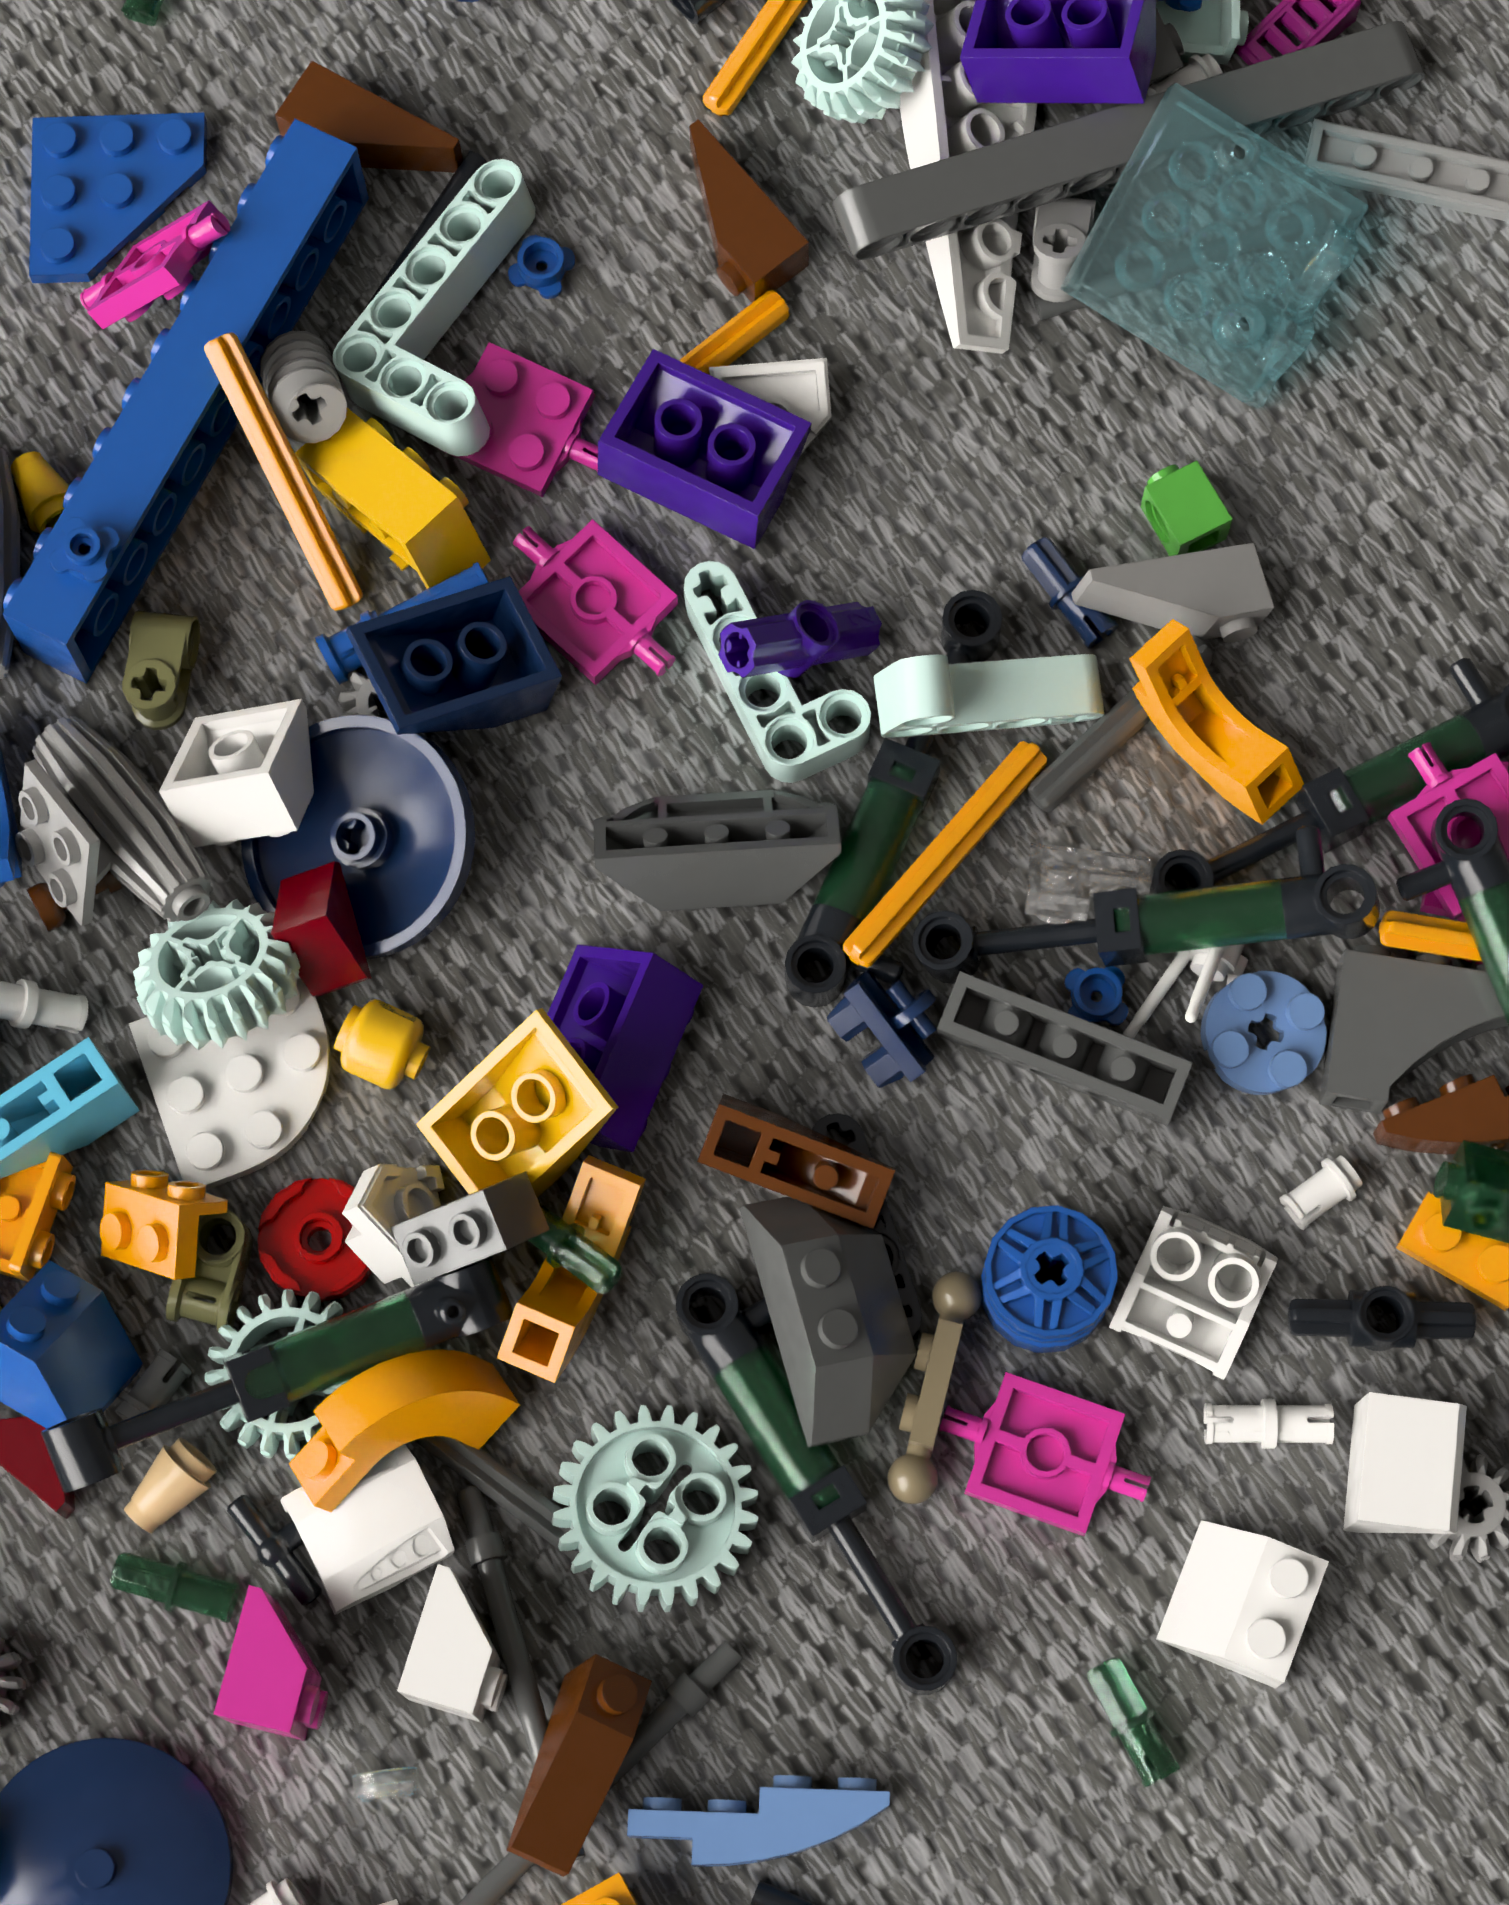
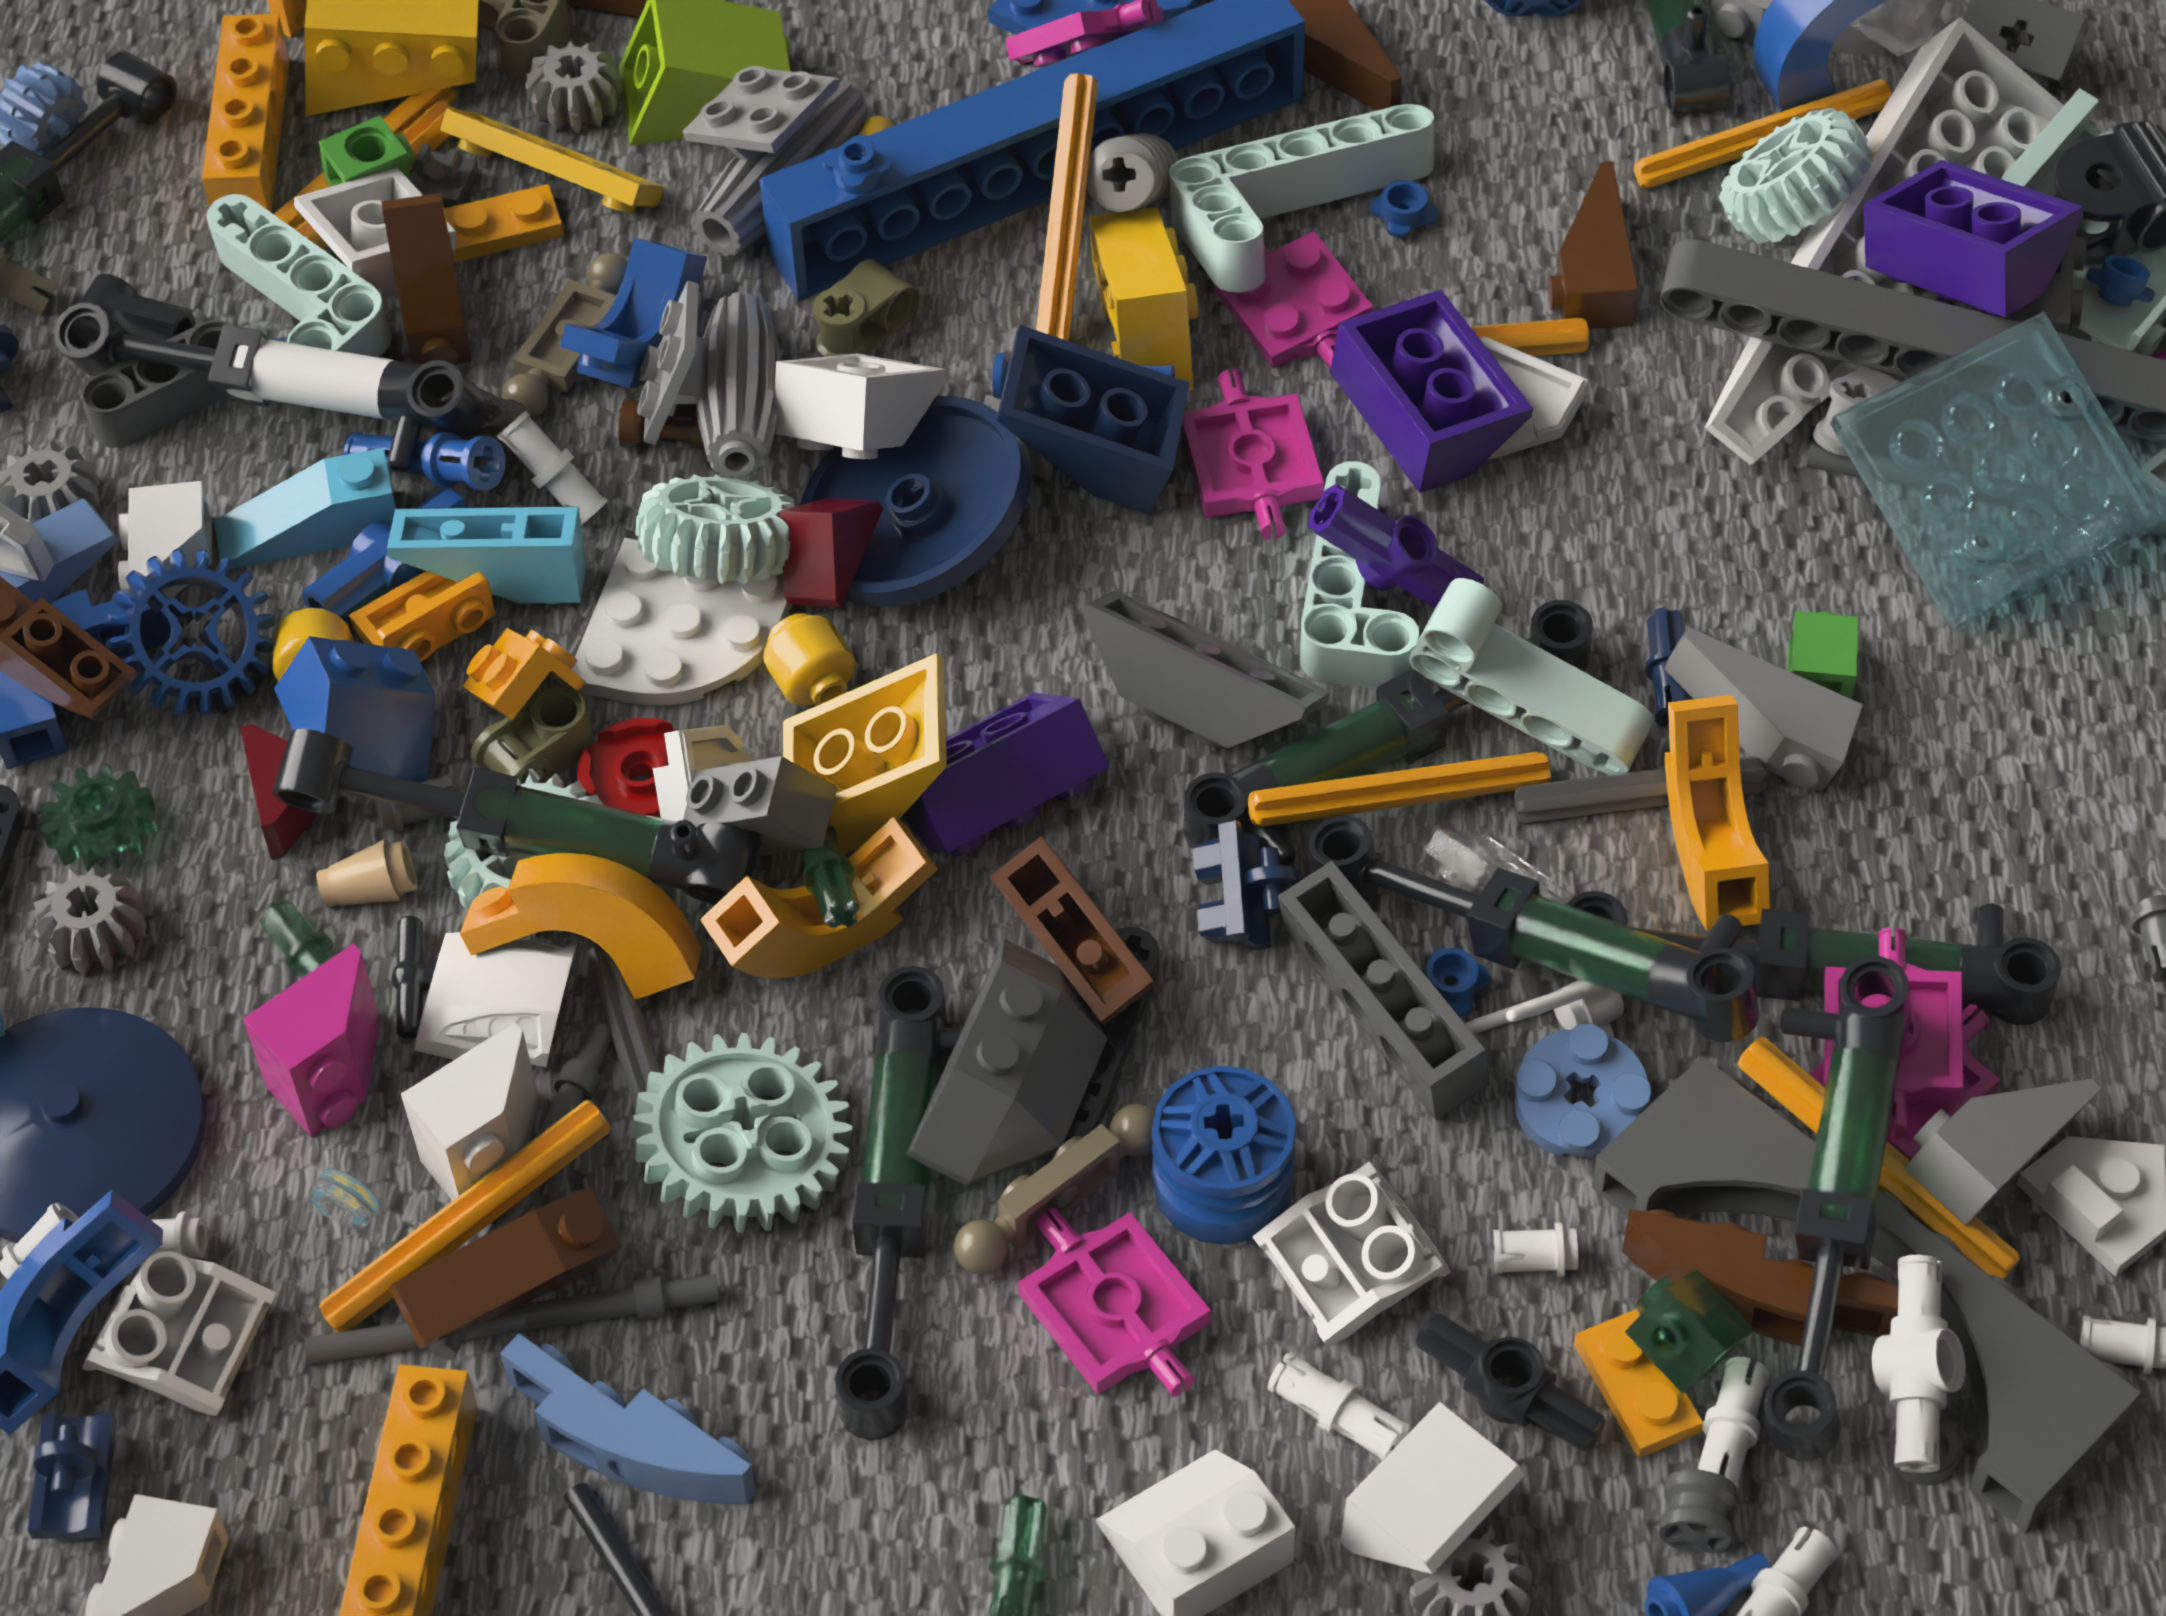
camera: 35 degrees right, 20 degrees down
none -> light orange axle [319,1100,611,1332]

